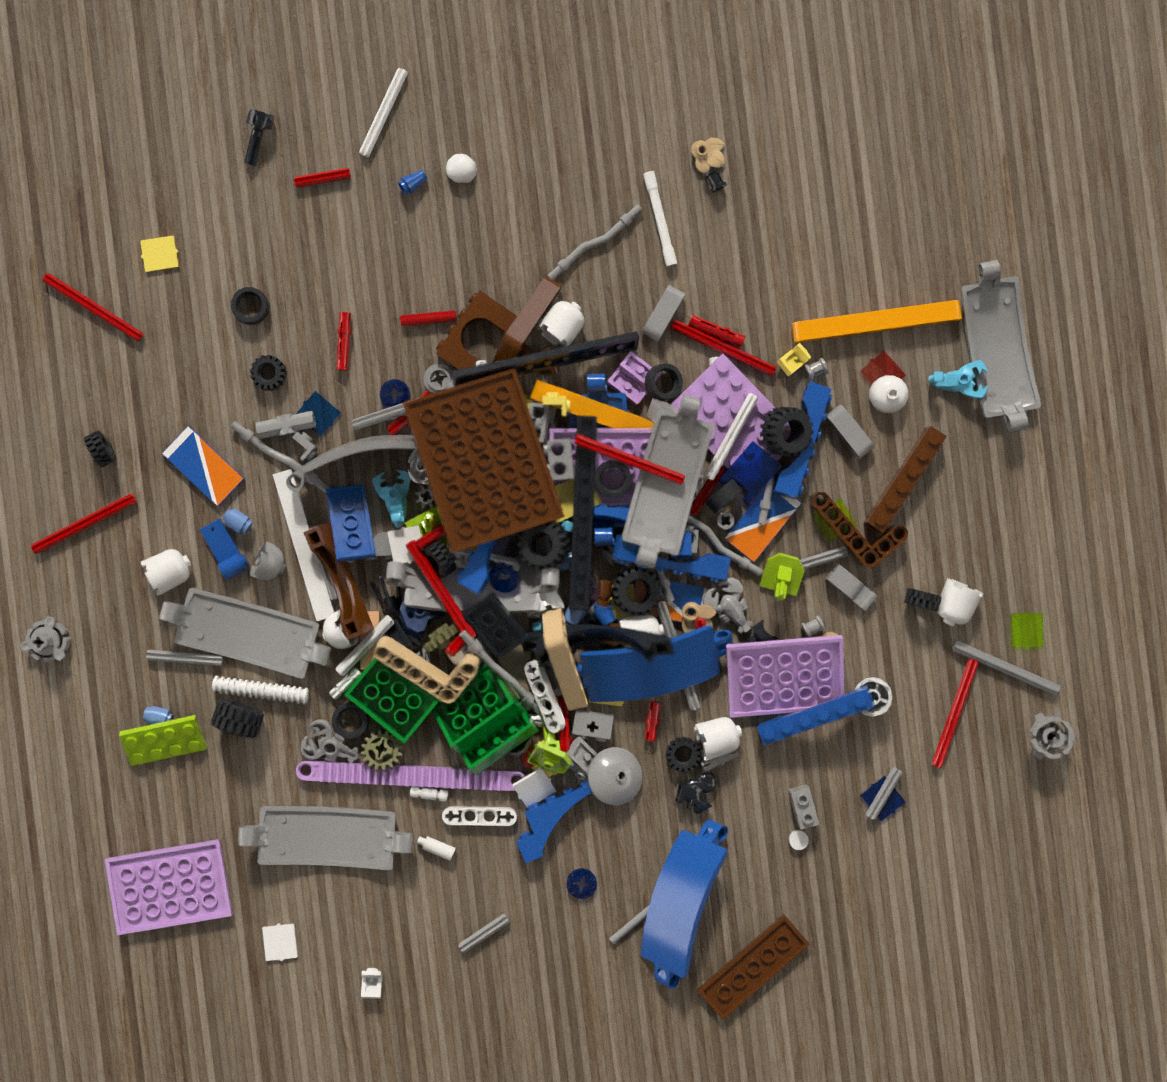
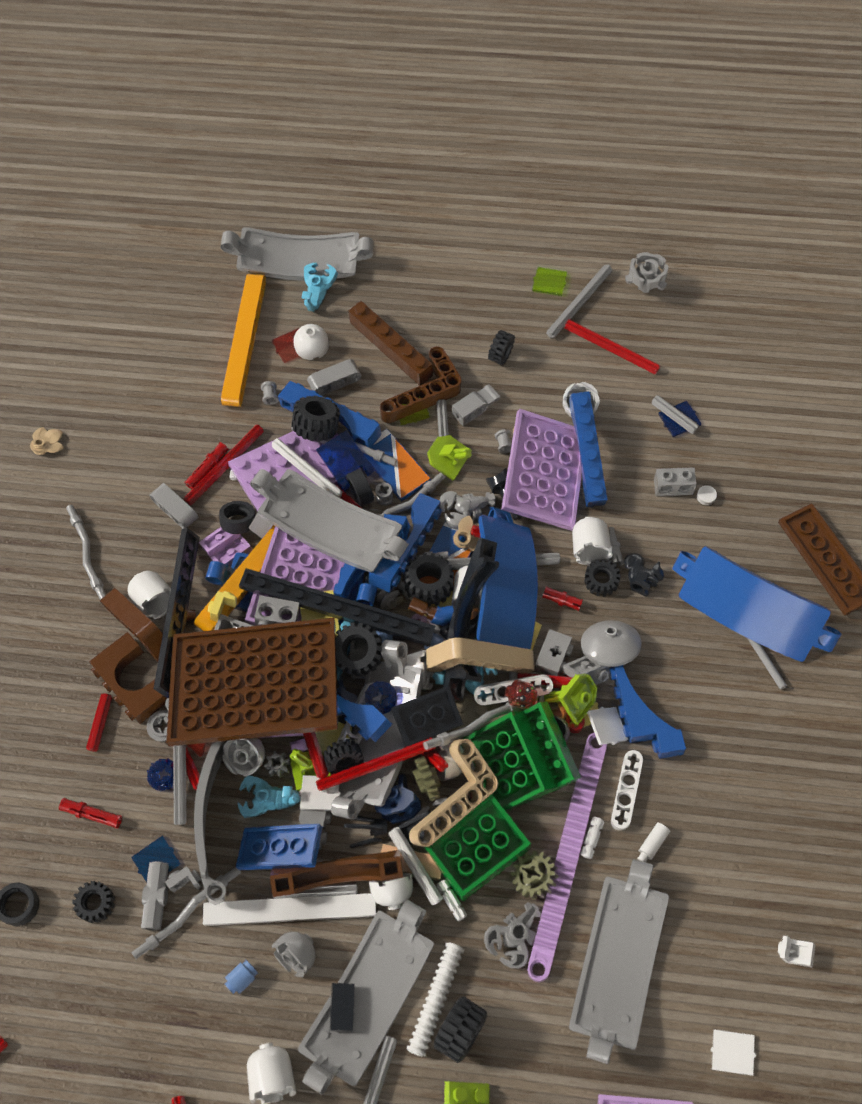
camera: 70 degrees left, 25 degrees down
tile [162,426,245,506] -> none
blue door [199,518,249,580] -> none
black tyre [332,702,369,739] -> none
light grey axle [459,914,510,953] -> none
clear blue gear [566,868,597,899] -> none
red axle [574,434,685,485] -> none
black tyre [595,460,632,498] -> none
white piece [643,171,677,267] -> none
black bush [704,167,727,193] -> none
light yellow bracket [777,343,811,377] -> none
white cylinder [937,578,984,626] -> none
none -> black tile [329,983,355,1032]
none -> clear red head [505,680,538,709]

